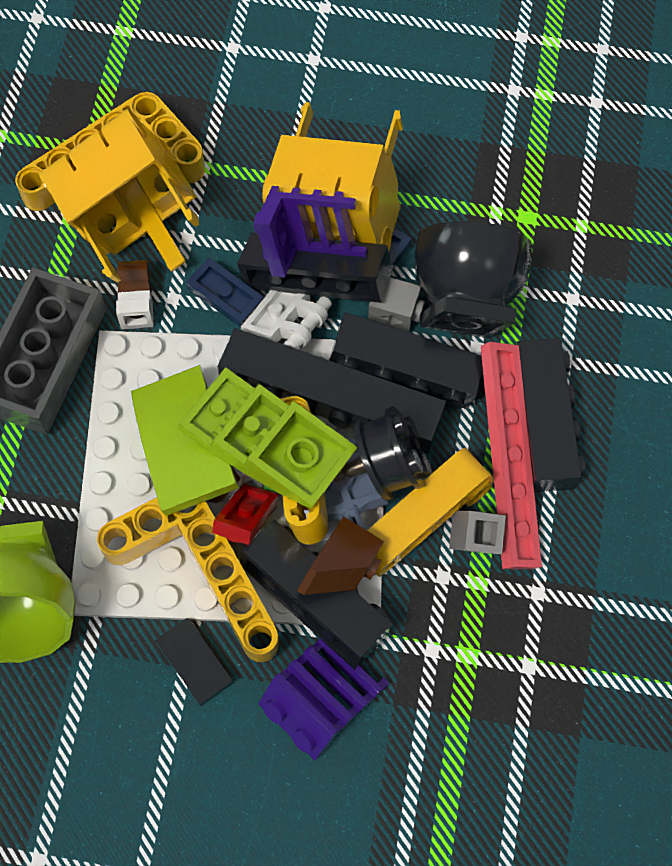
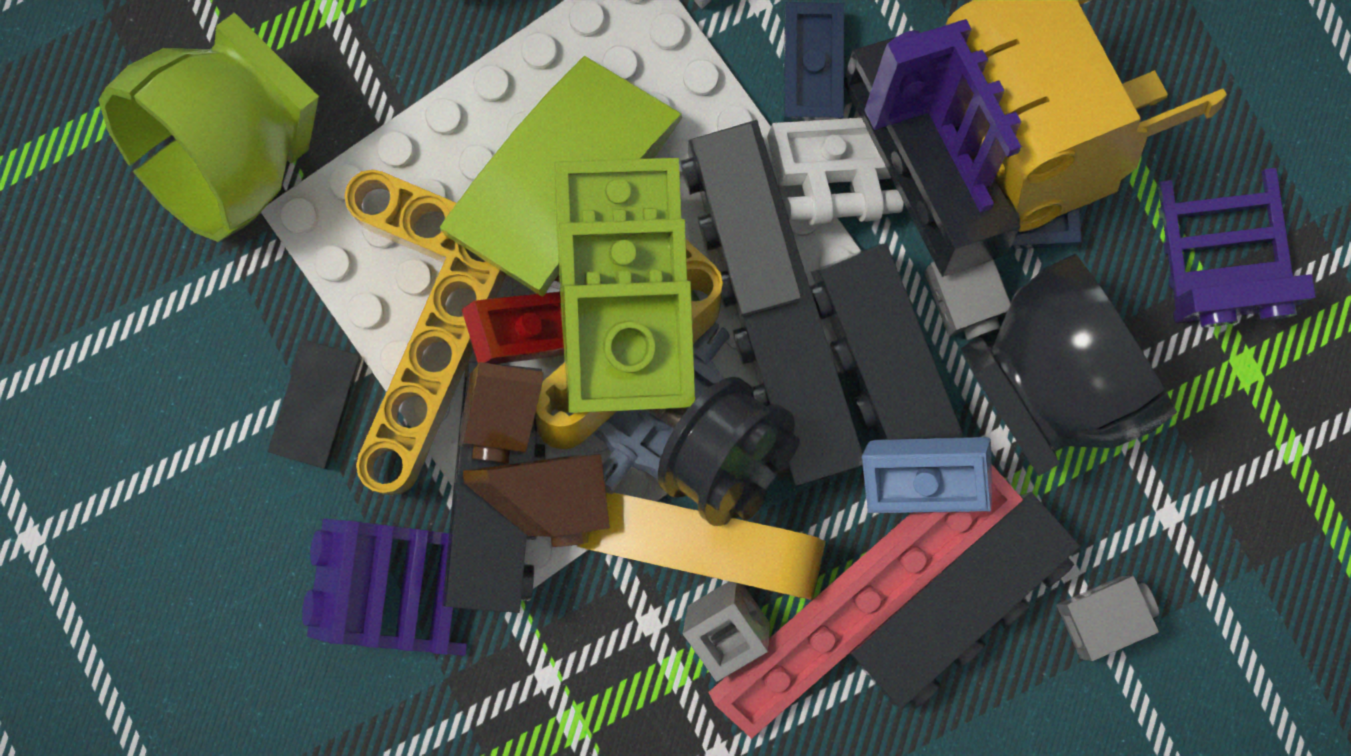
camera: 55 degrees right, 15 degrees up
none -> reddish brown slope [459,362,544,464]
none -> dark grey tile [692,124,801,317]
none -> medium blue slope [862,437,992,513]
none -> light grey brick [1056,576,1159,661]
none -> dark purple plate [1158,168,1316,328]

